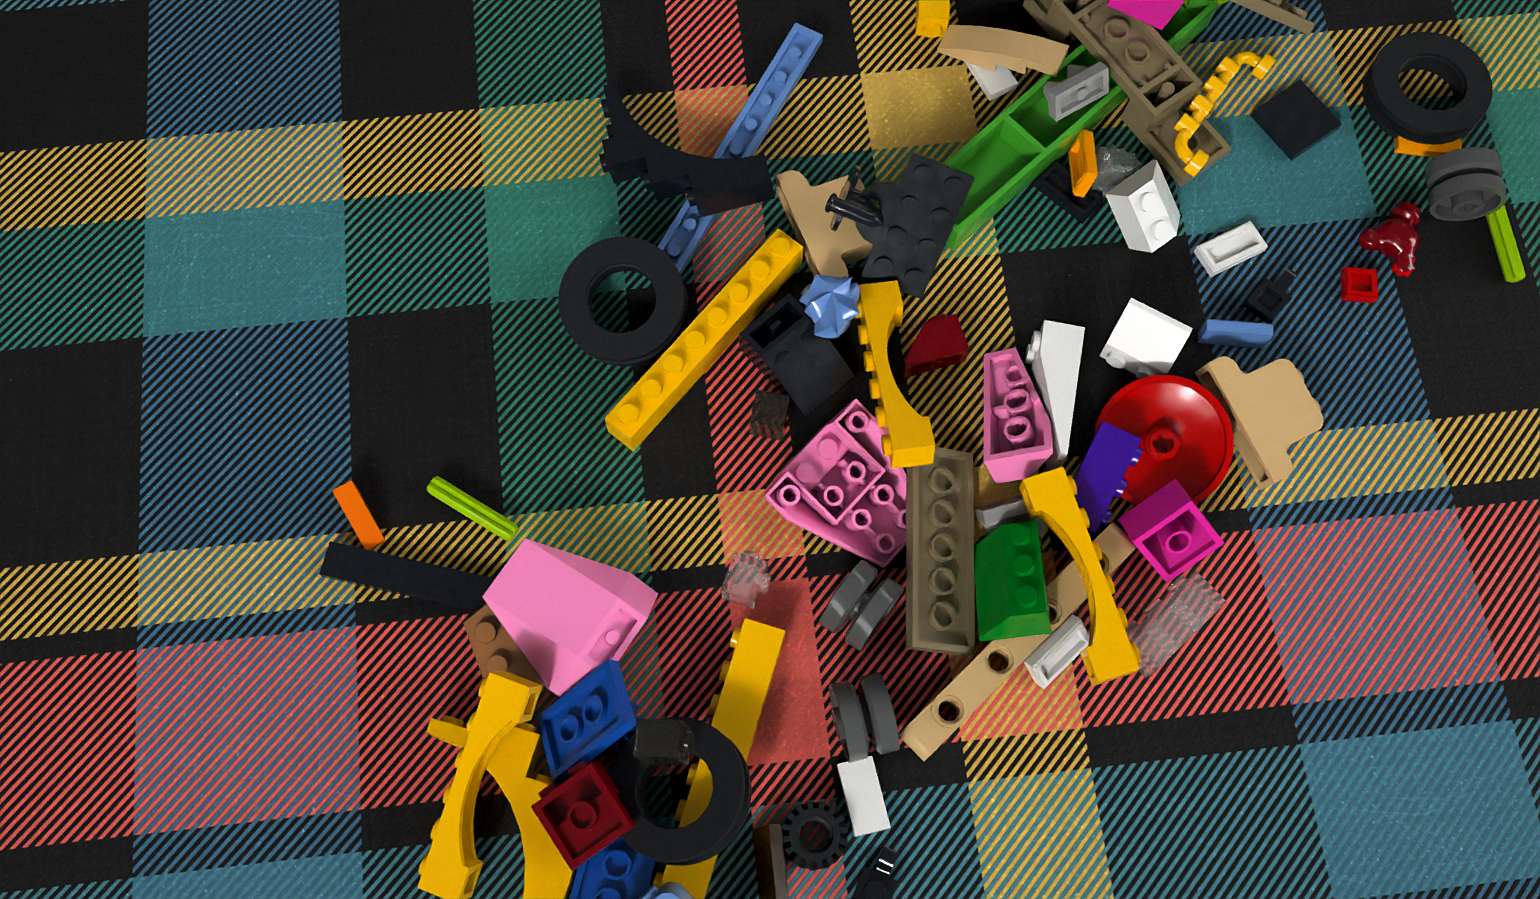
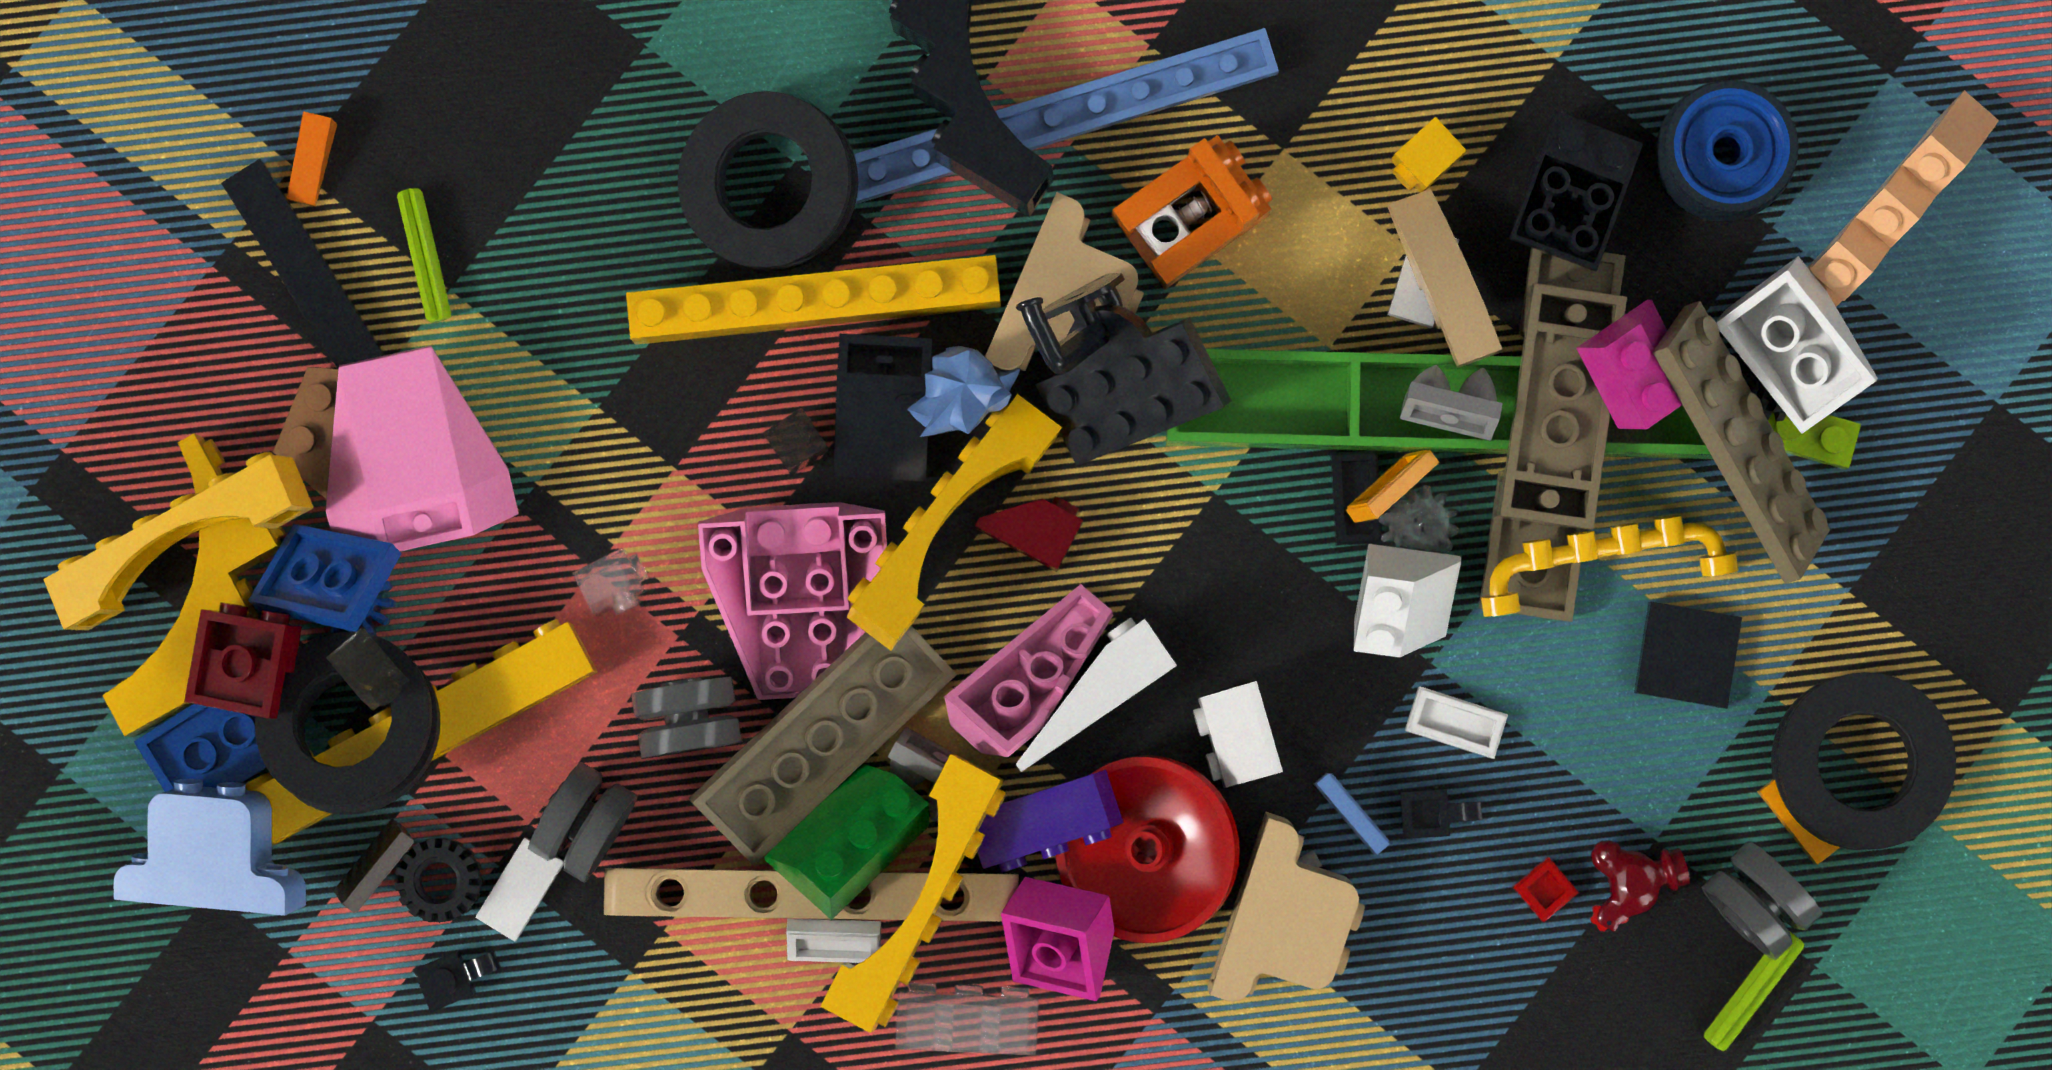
camera: 45 degrees right, 15 degrees up
none -> orange brick [1112,135,1273,290]

